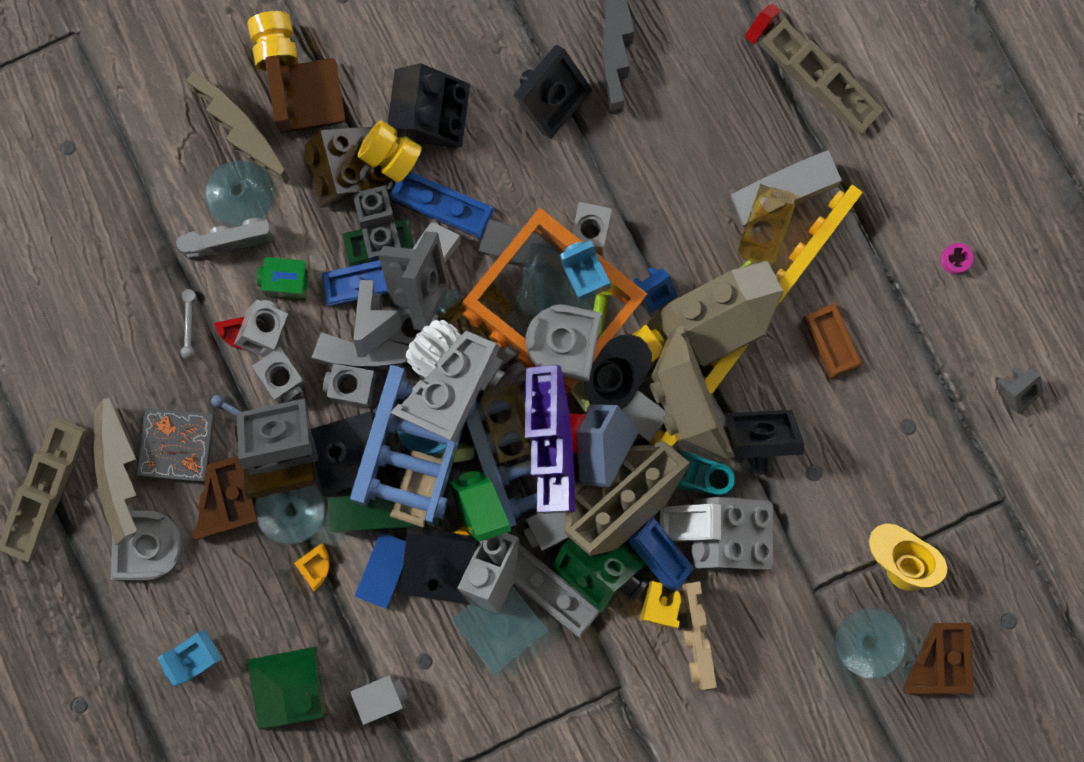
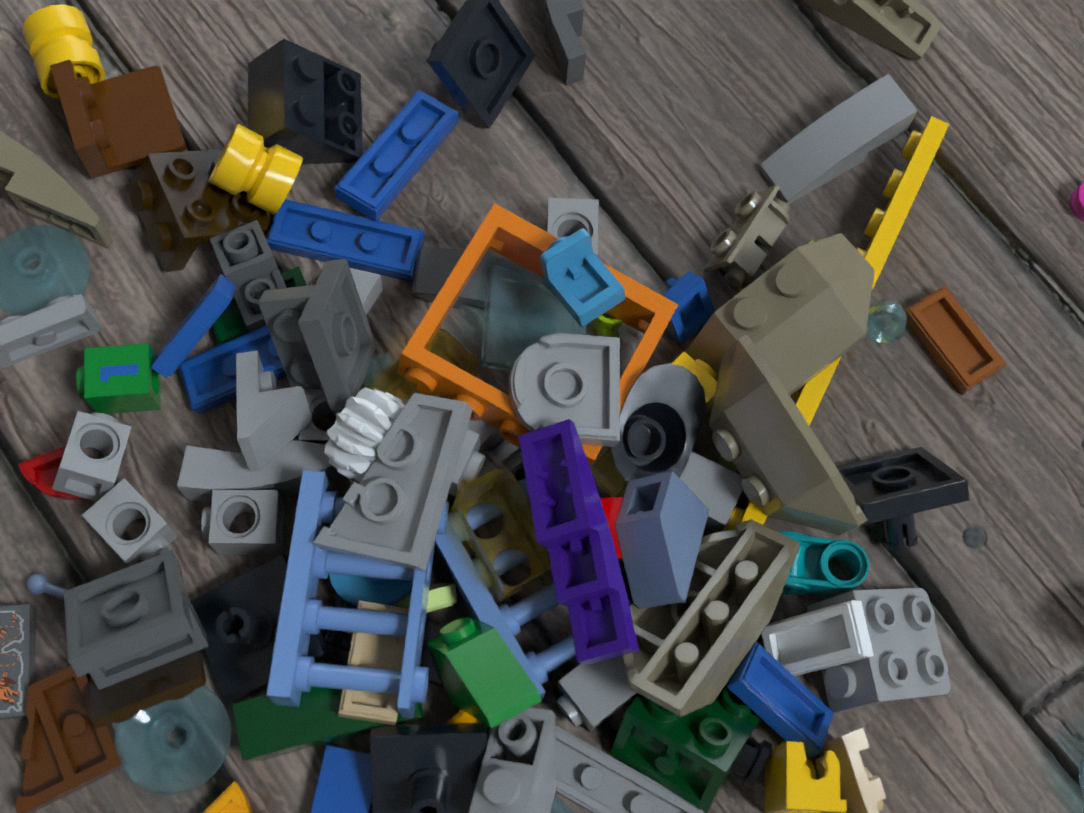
camera: 15 degrees left, 10 degrees down
clear yellow piece [738,184,795,265] -> none
none -> blue tile [151,274,236,378]
none -> blue tile [335,90,459,221]
none -> dark tan hinge [703,184,790,287]
none -> clear light blue hinge [867,299,907,344]

